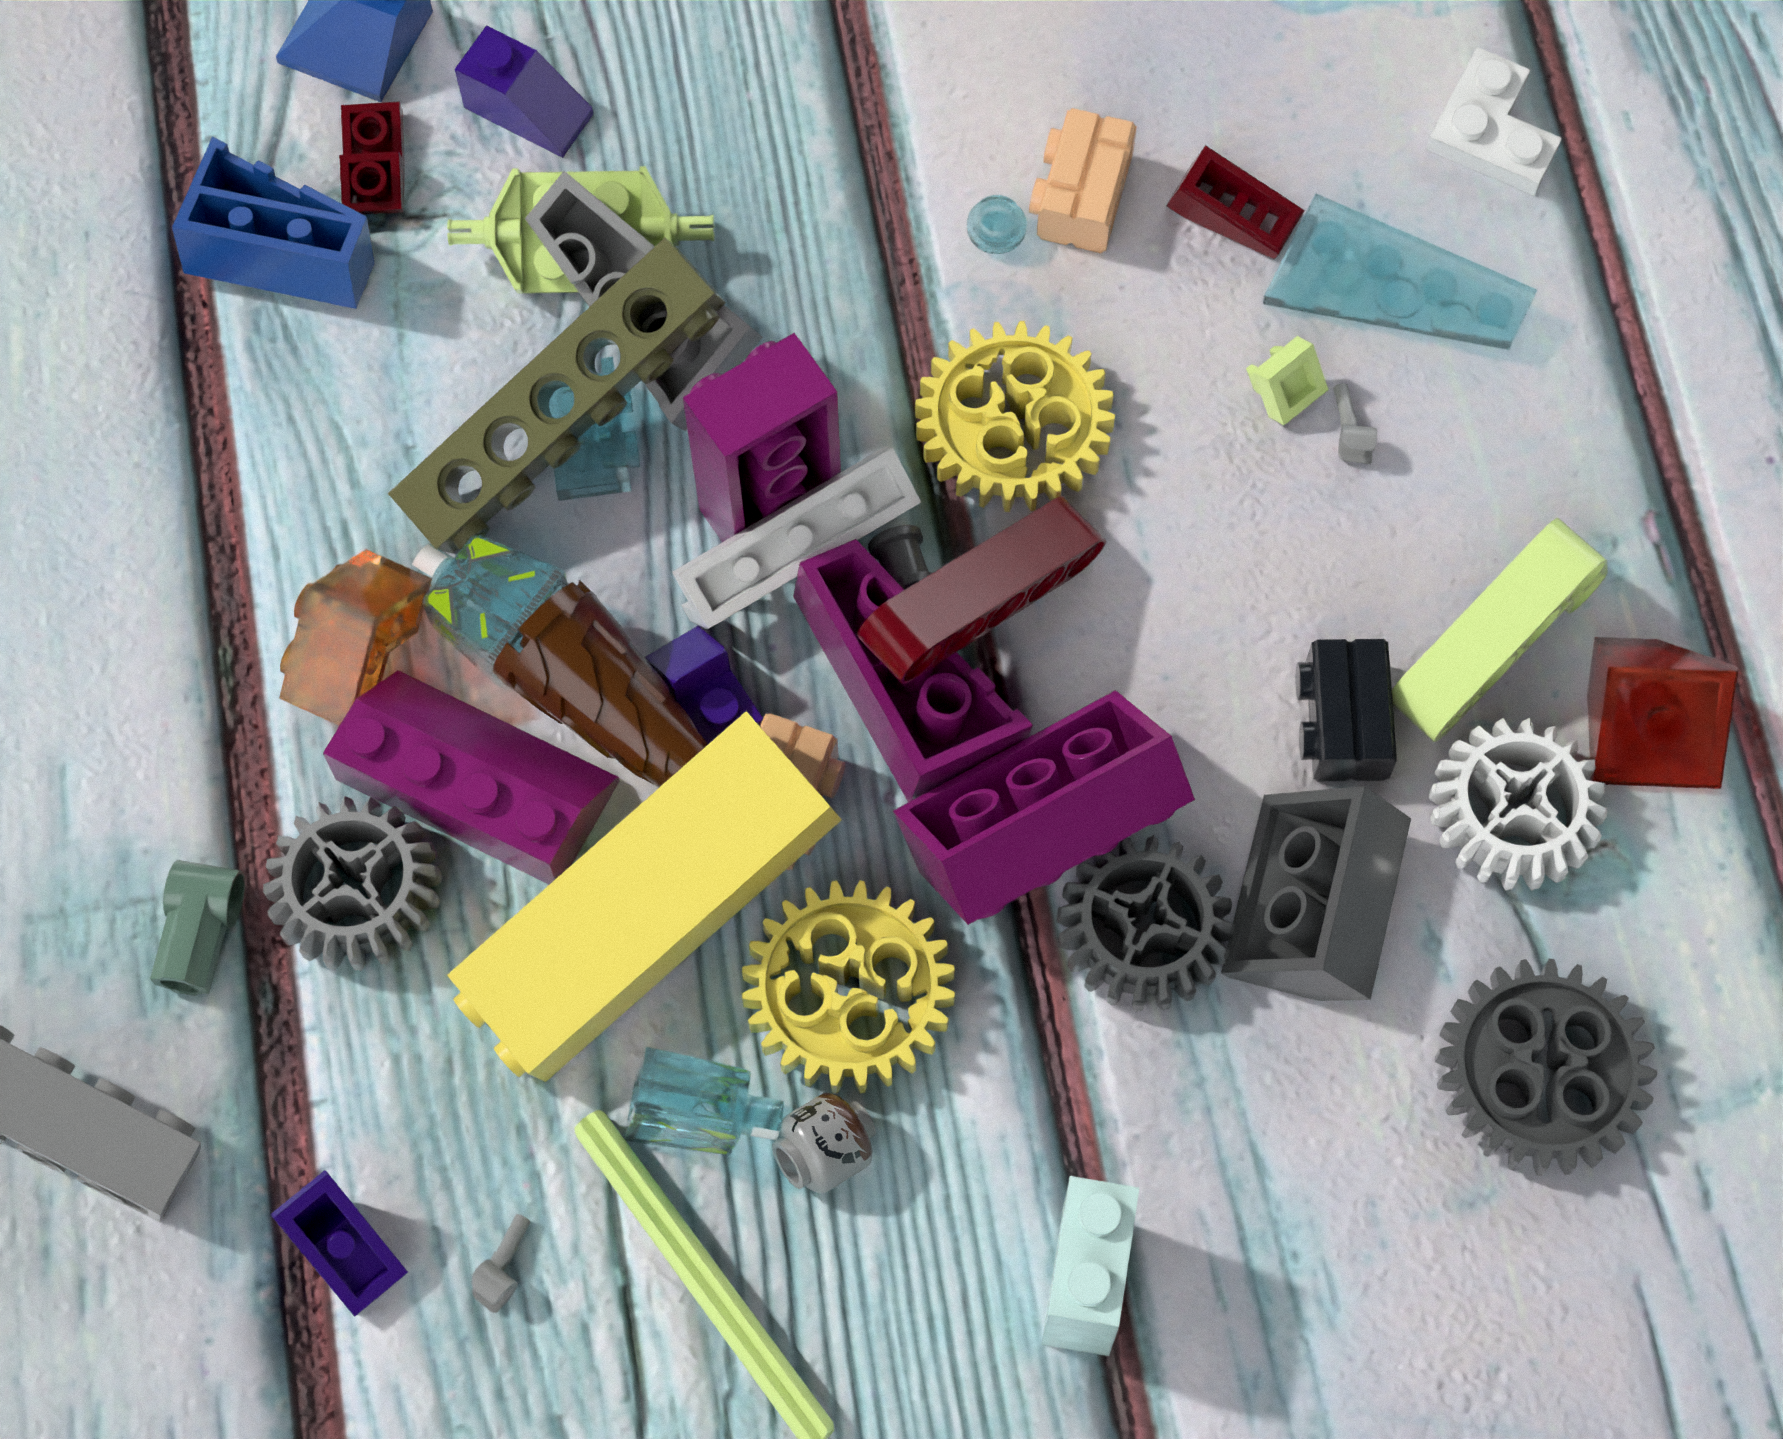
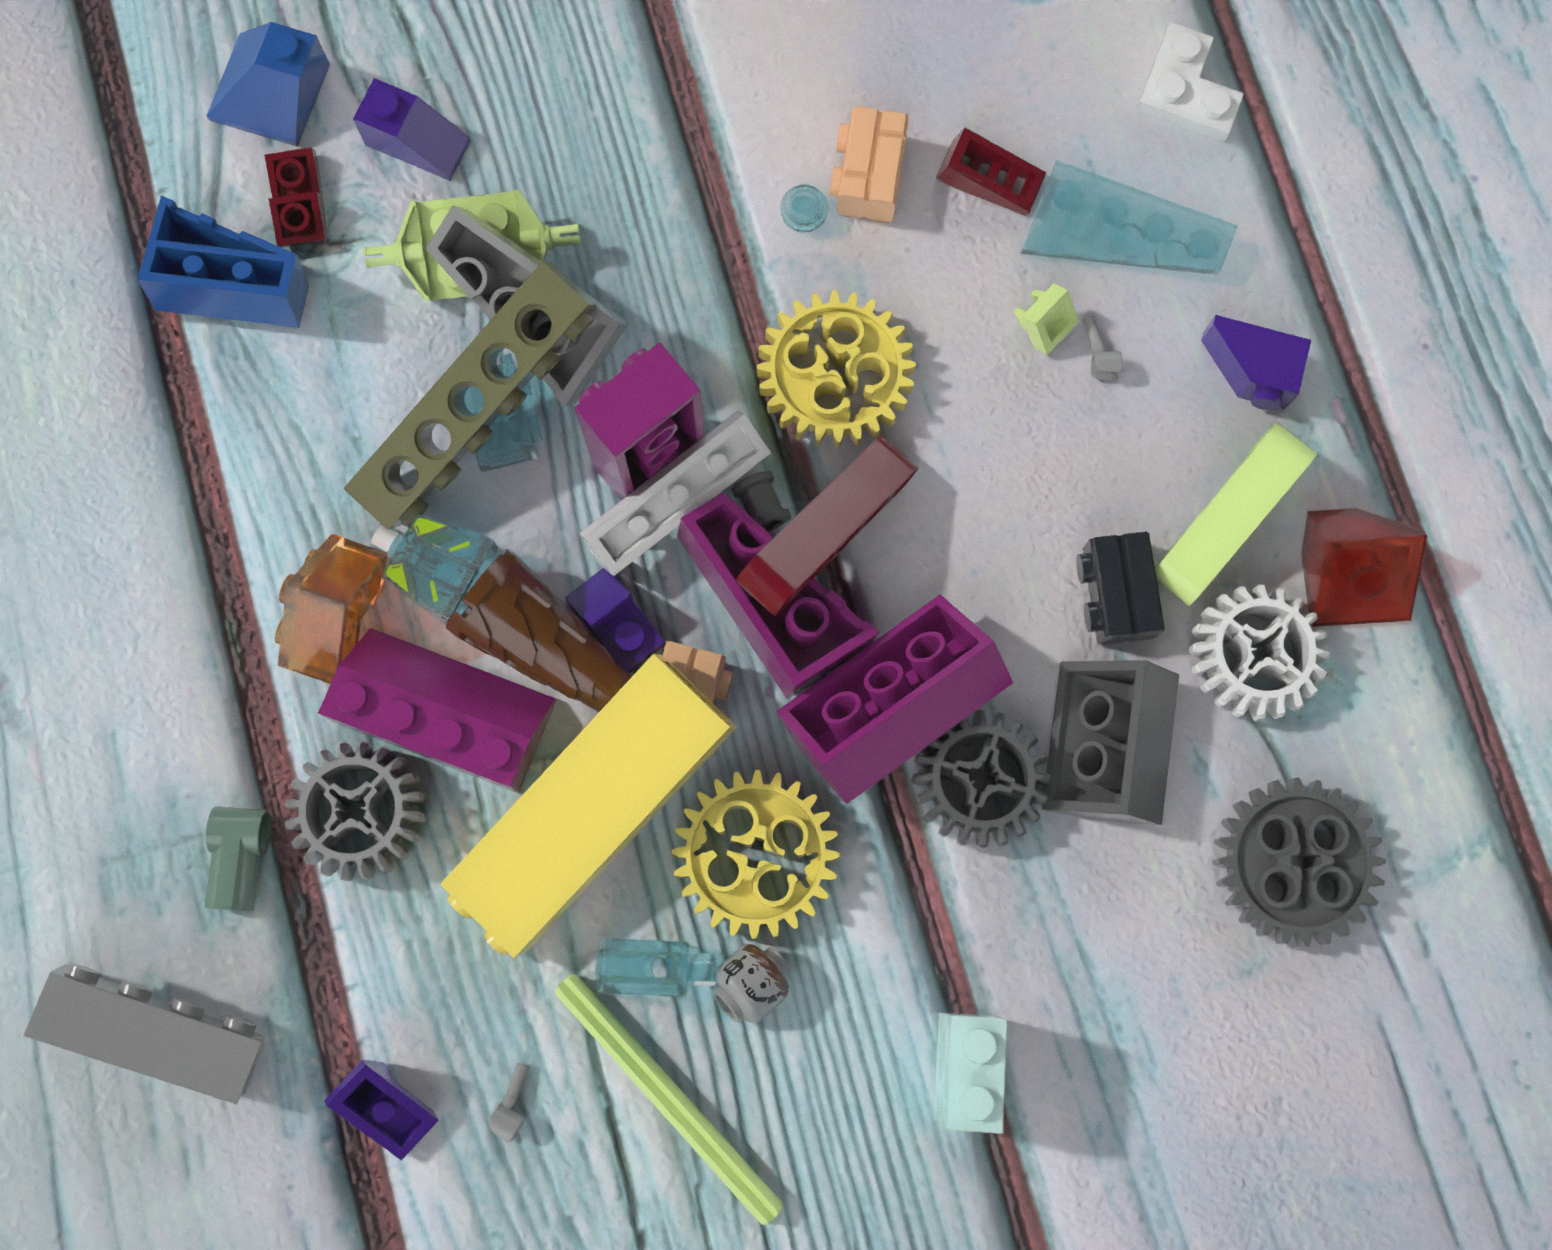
camera: 10 degrees left, 10 degrees up
none -> dark purple slope [1201,315,1311,411]

